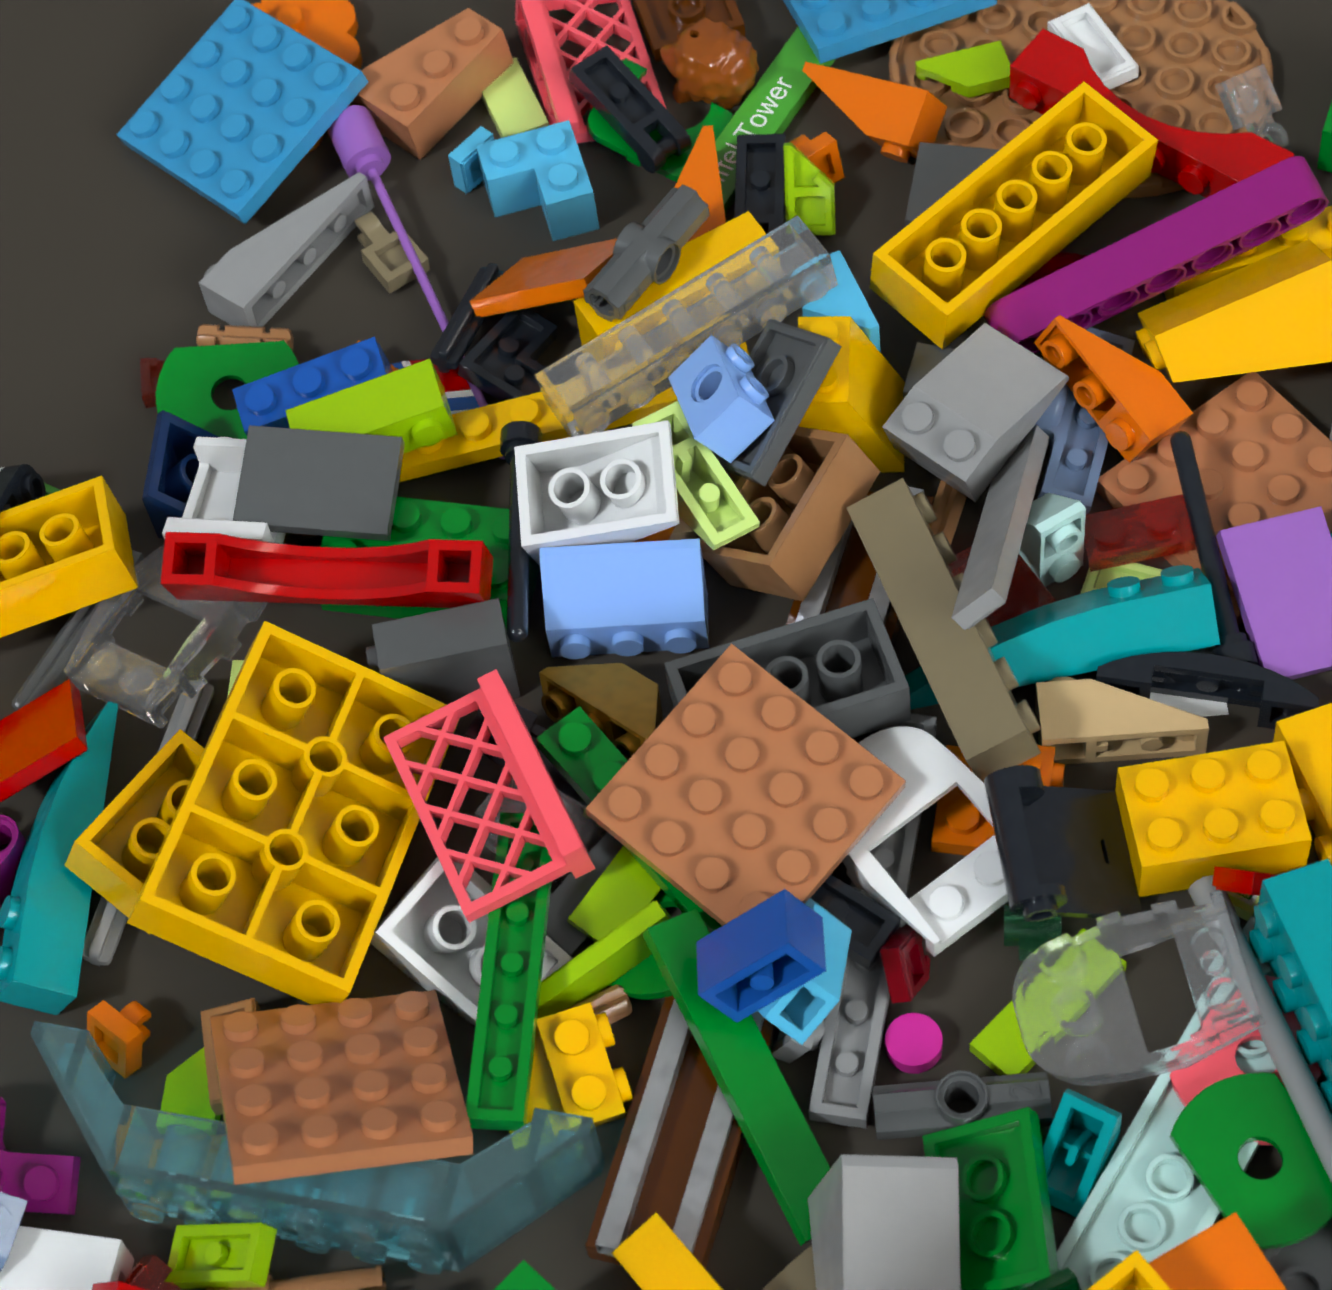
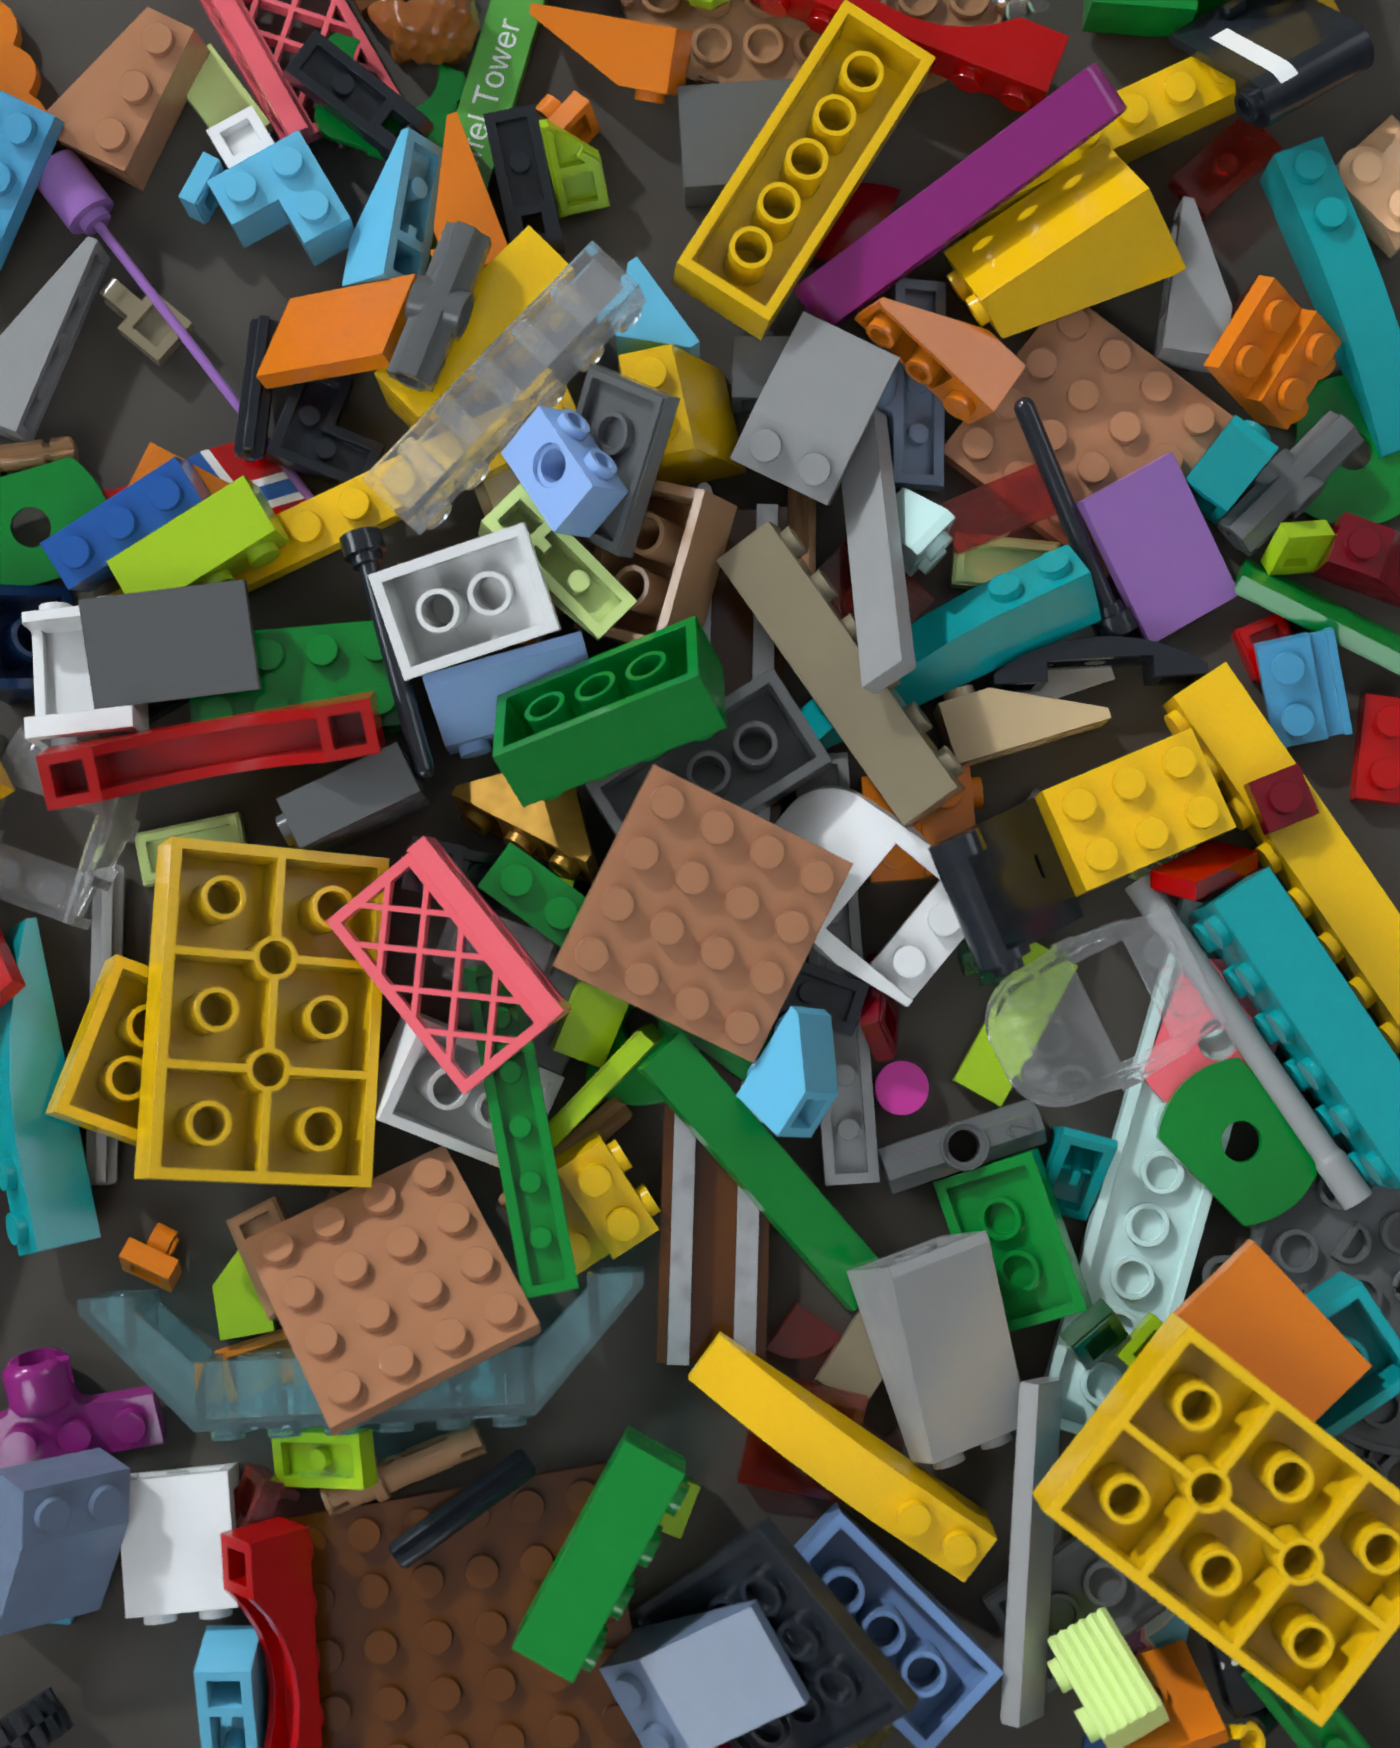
camera: 25 degrees left, 25 degrees up
blue brick [696,889,826,1023] -> none
none -> white tile [206,105,274,169]
none -> medium azure slope [342,127,443,288]
none -> green brick [492,615,727,807]
none -> clear red tile [766,1303,842,1359]

